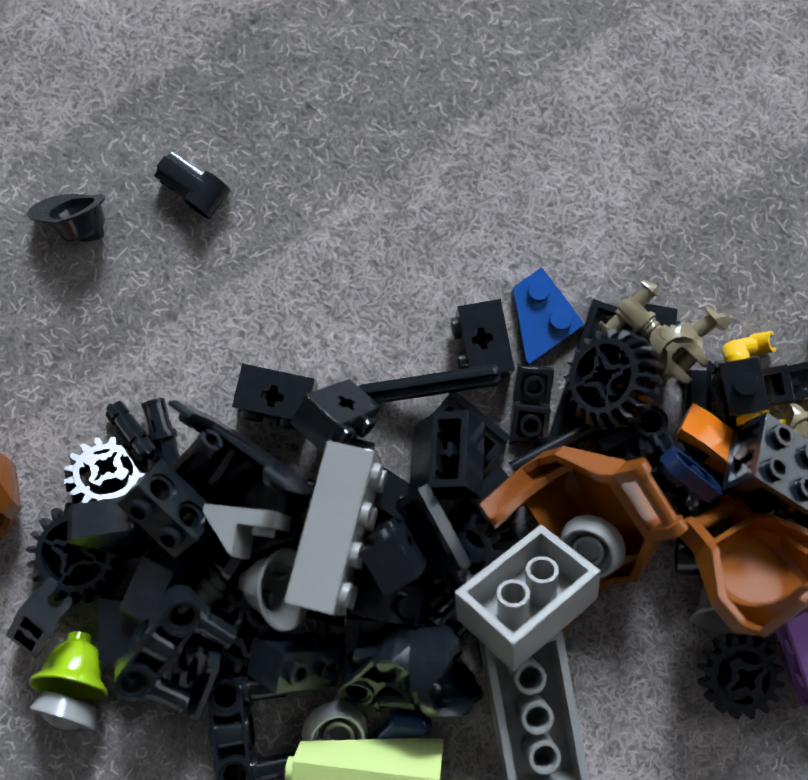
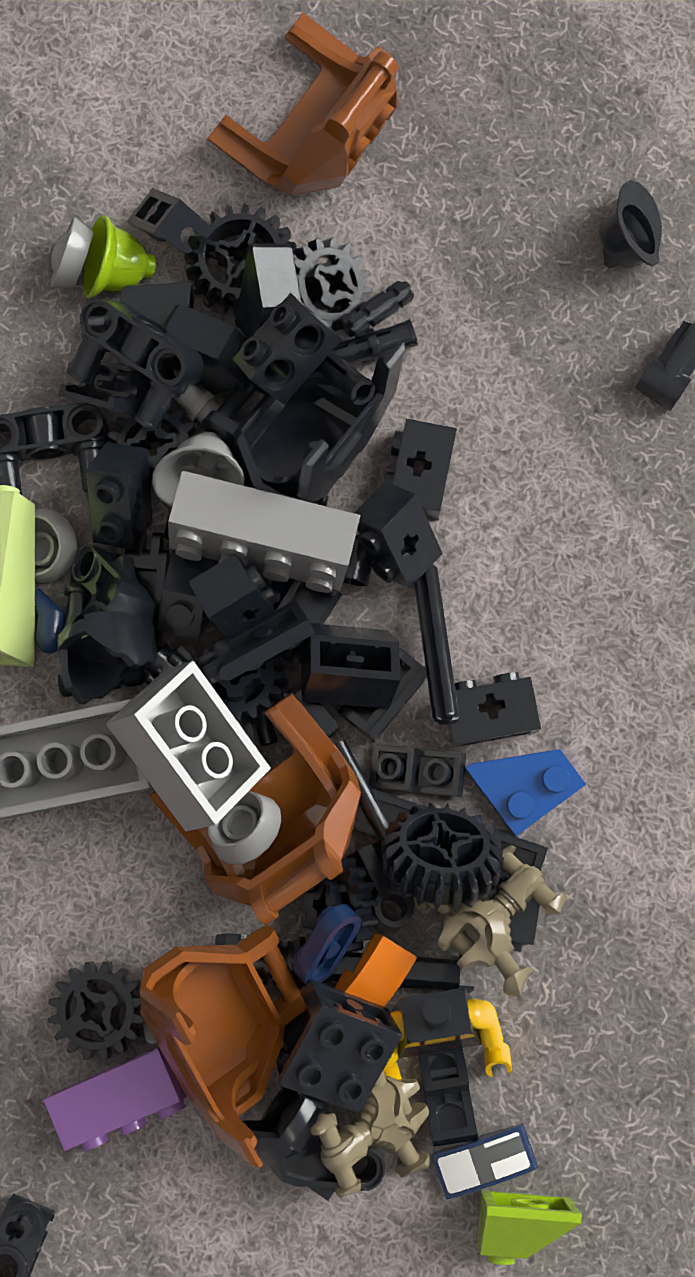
camera: 95 degrees right, 0 degrees up
light grey slope [203,504,293,560] -> none

